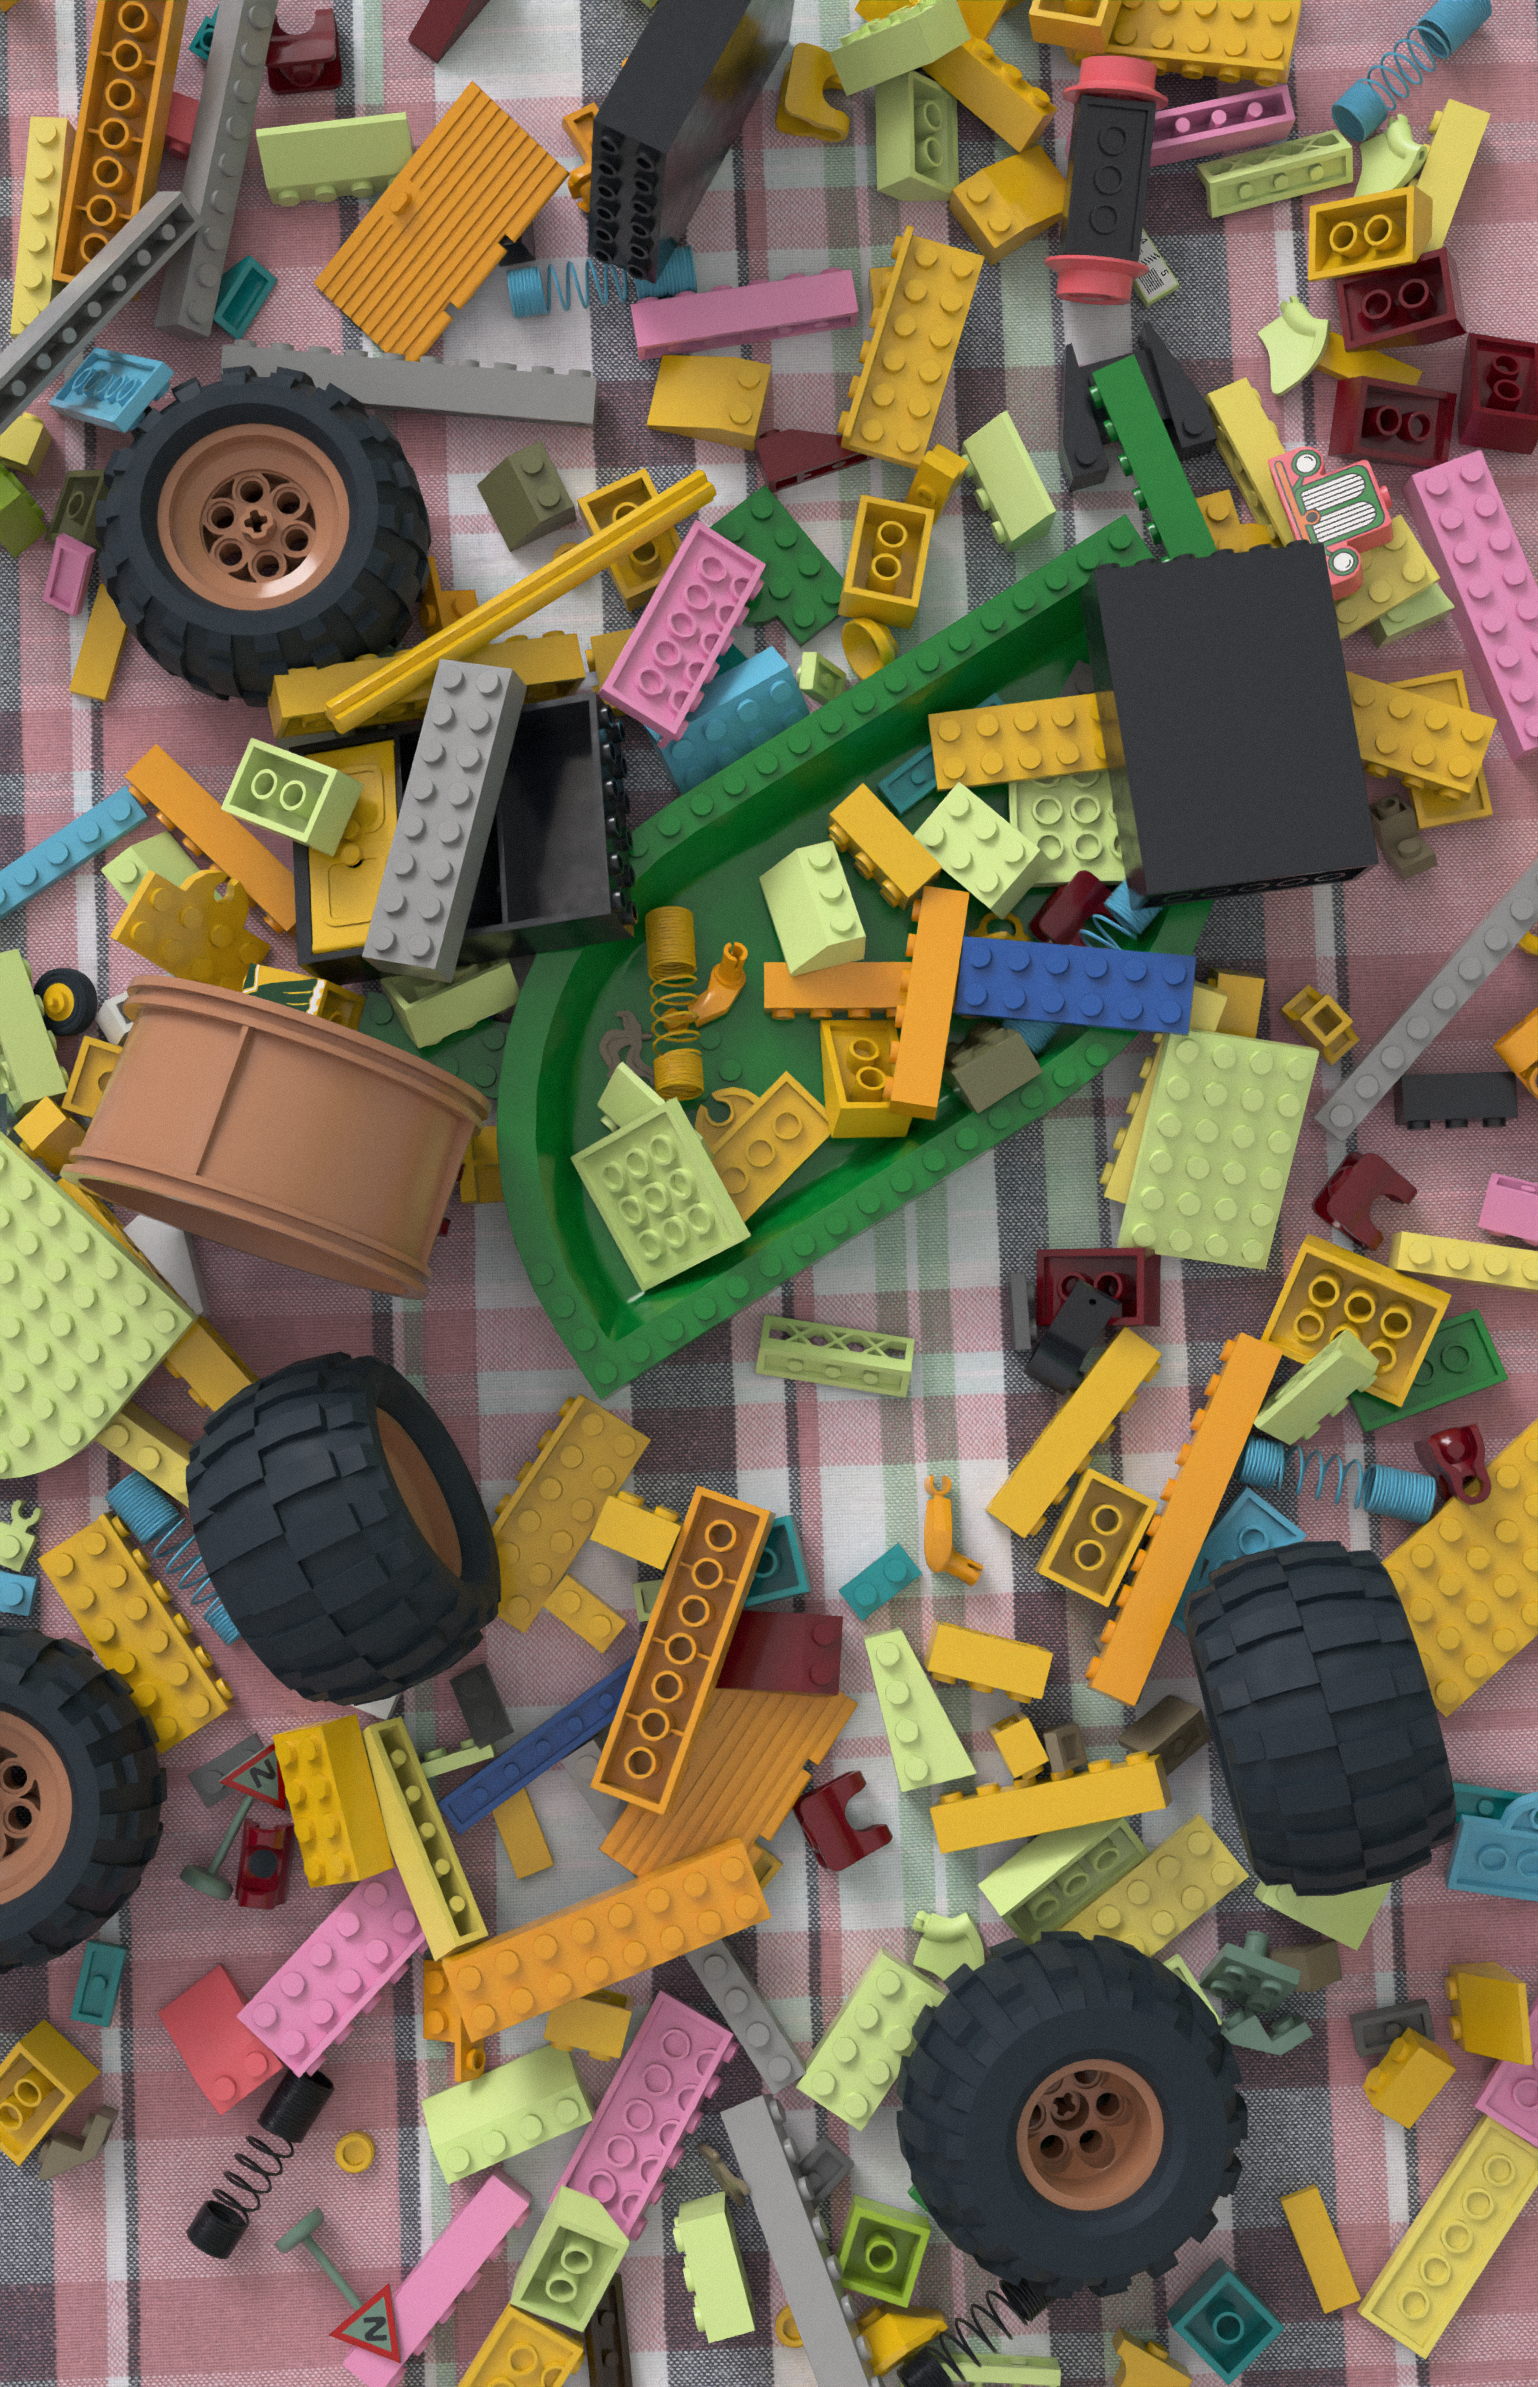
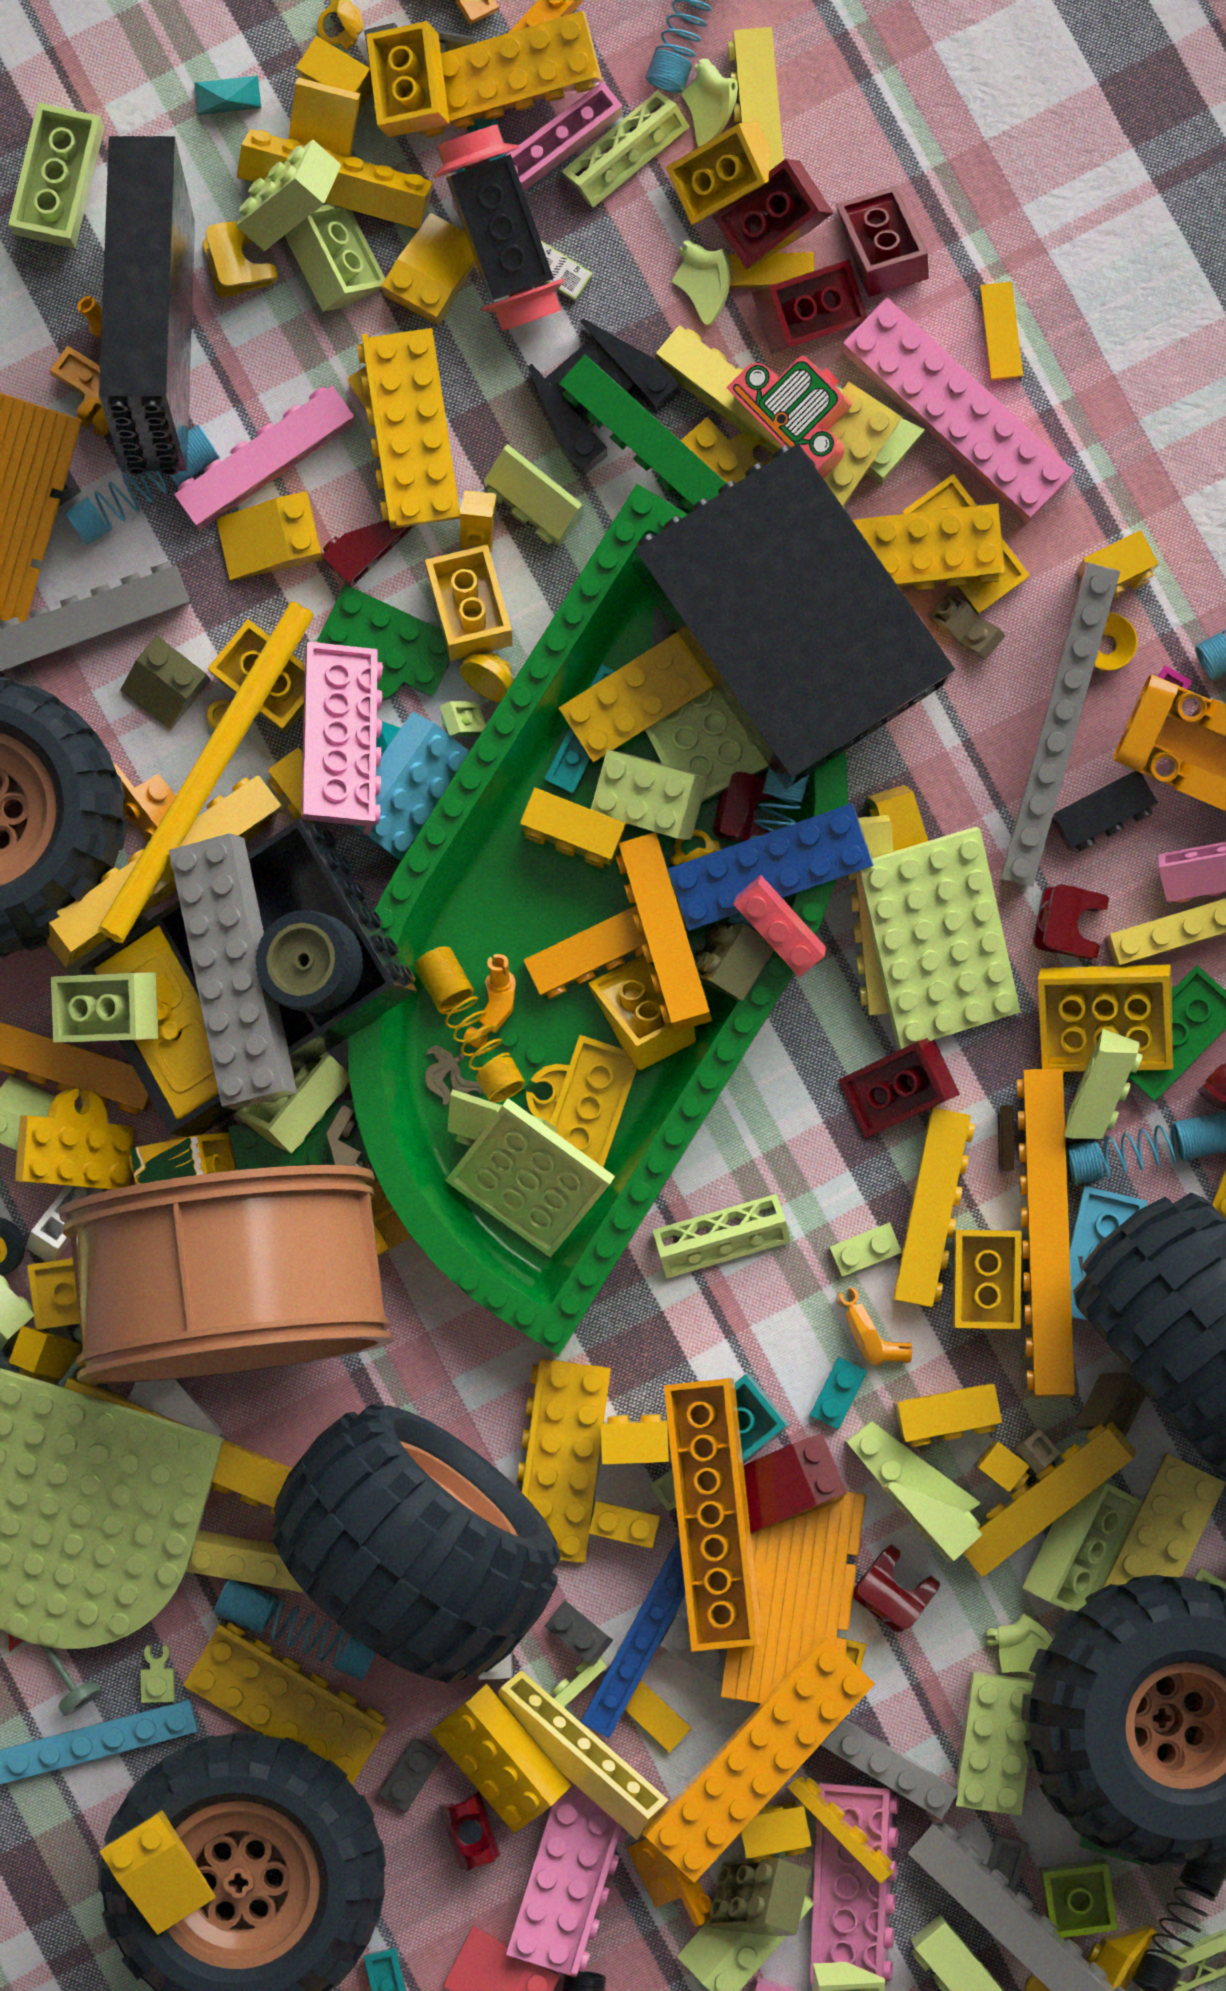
camera: 15 degrees left, 0 degrees up
sand green piece [179,1741,286,1901] -> none
dark tan piece [697,2142,750,2208] -> none
yellowish green slope [759,840,866,977] -> none
dark grey plate [1007,1273,1037,1351] -> none
black door [1023,1279,1120,1396] -> none
yellow brick [1278,984,1360,1067] -> none
none -> wheel [256,910,363,1013]
none -> dark tan slope [326,1105,364,1167]
none -> olive slope [708,1858,811,1937]
none -> coral brick [733,875,826,978]
none -> yellow plate [787,1776,894,1884]
none -> yellowish green plate [829,1222,902,1277]
none -> yellowish green slope [882,1482,983,1562]
none -> dark brown tile [998,1105,1014,1172]

